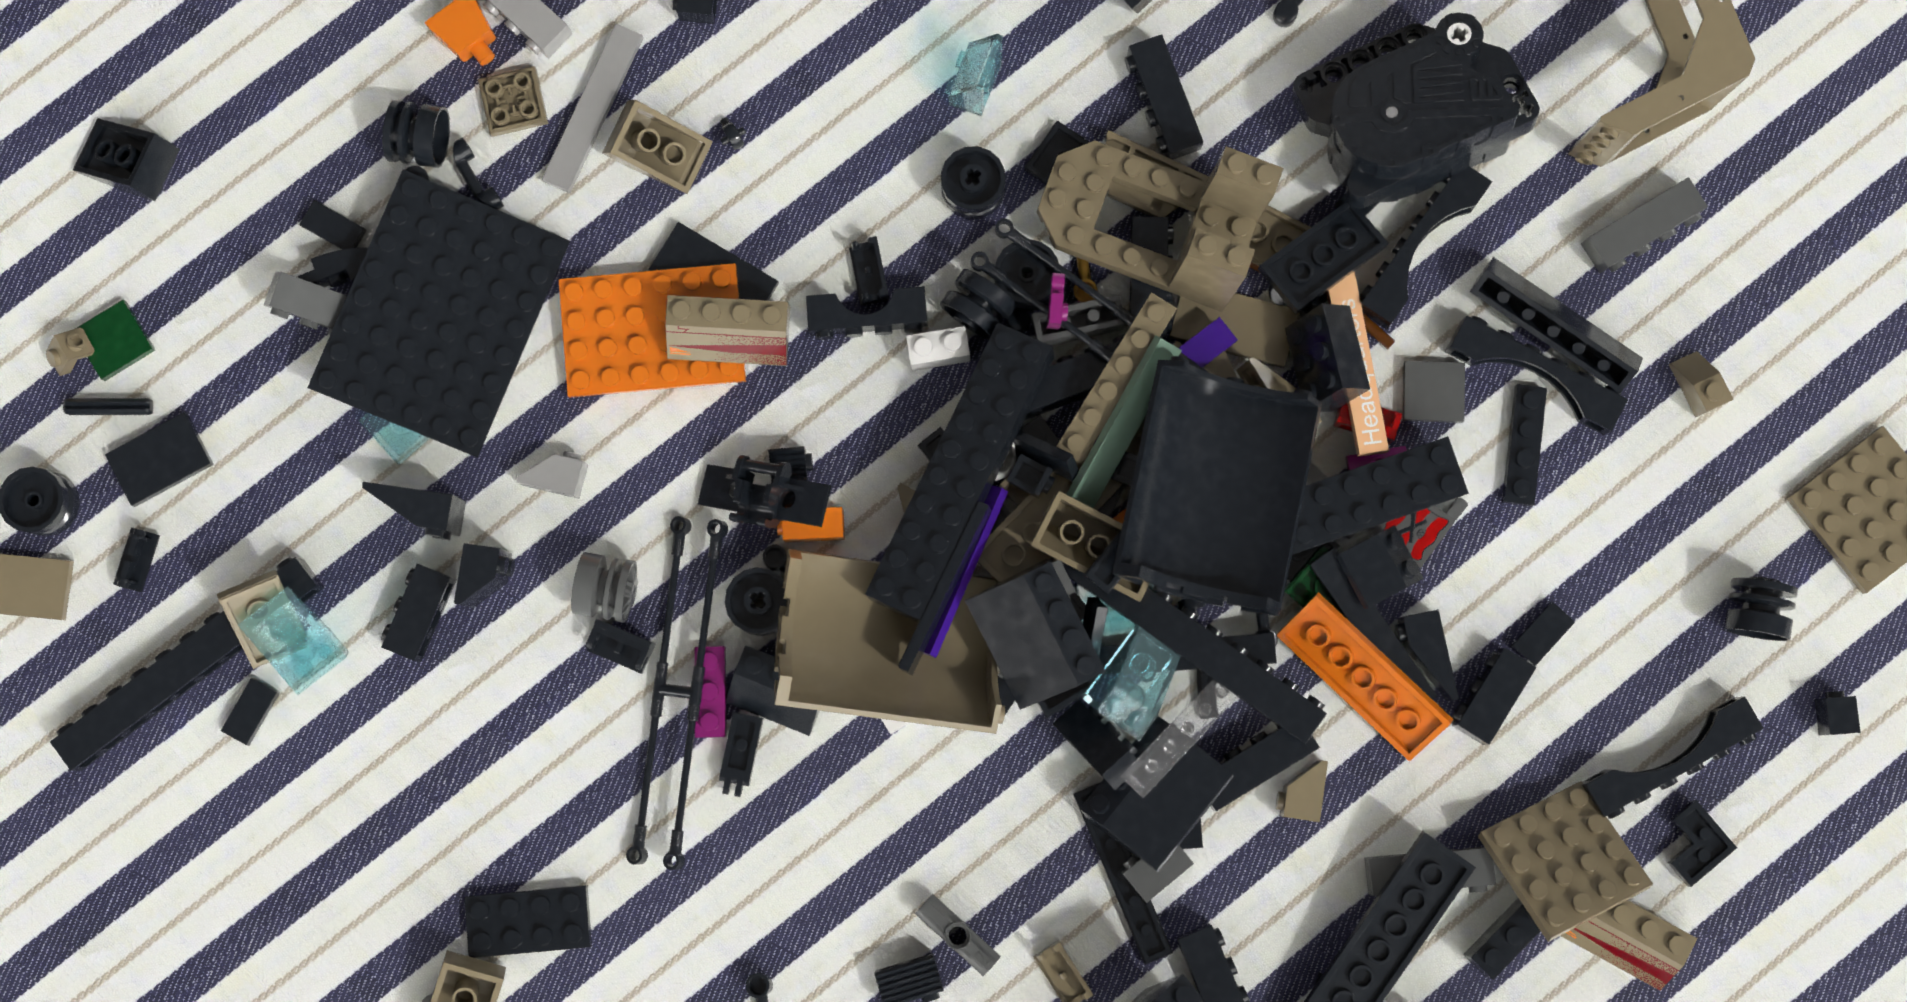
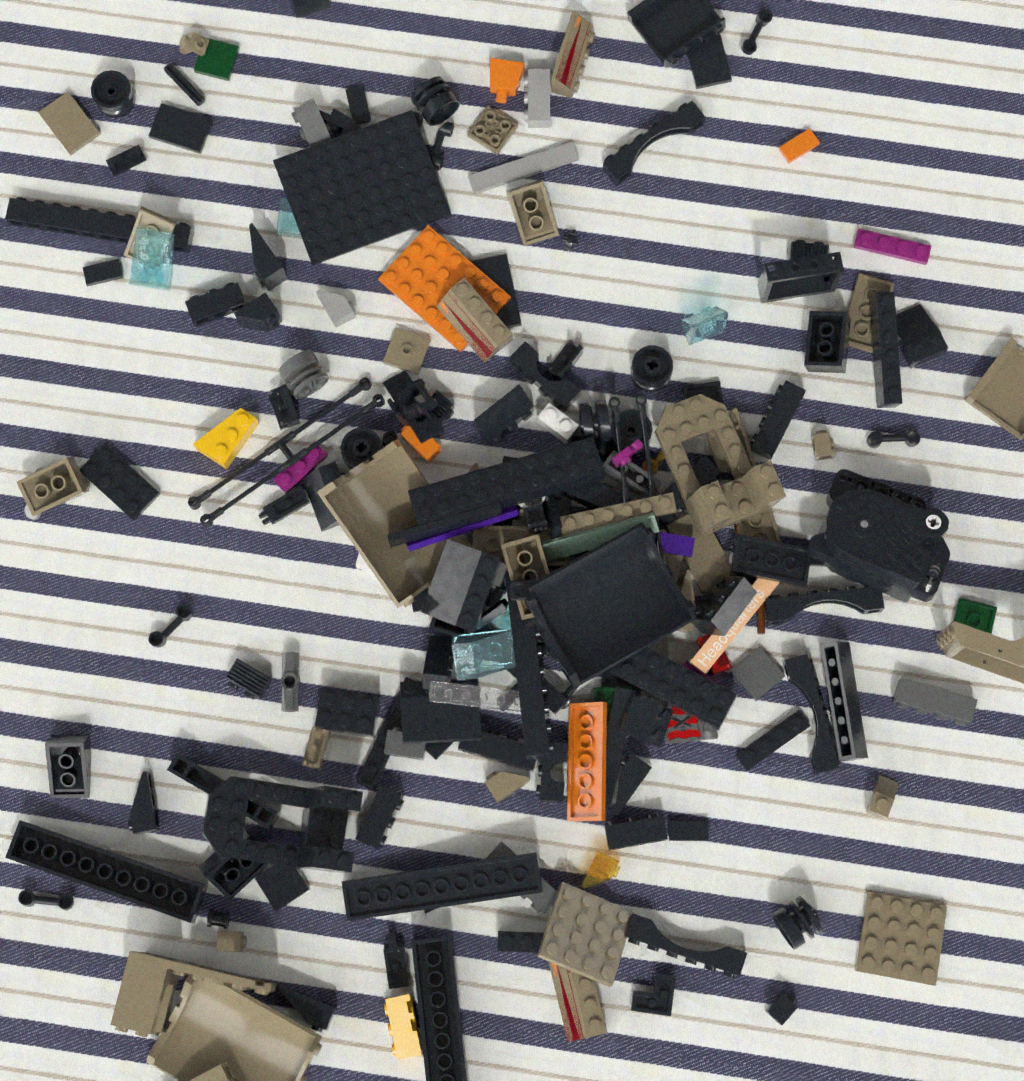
camera: 45 degrees right, 5 degrees down
none -> yellow wedge [193,408,259,469]
none -> black brick [315,688,381,738]
none -> dark tan plate [383,328,431,375]
none -> black slope [474,385,534,446]
none -> black arch [536,742,568,804]
none -> clear yellow slope [581,851,621,889]
none -> dark tan brick [811,430,836,461]
none -> dark green tile [953,598,997,634]

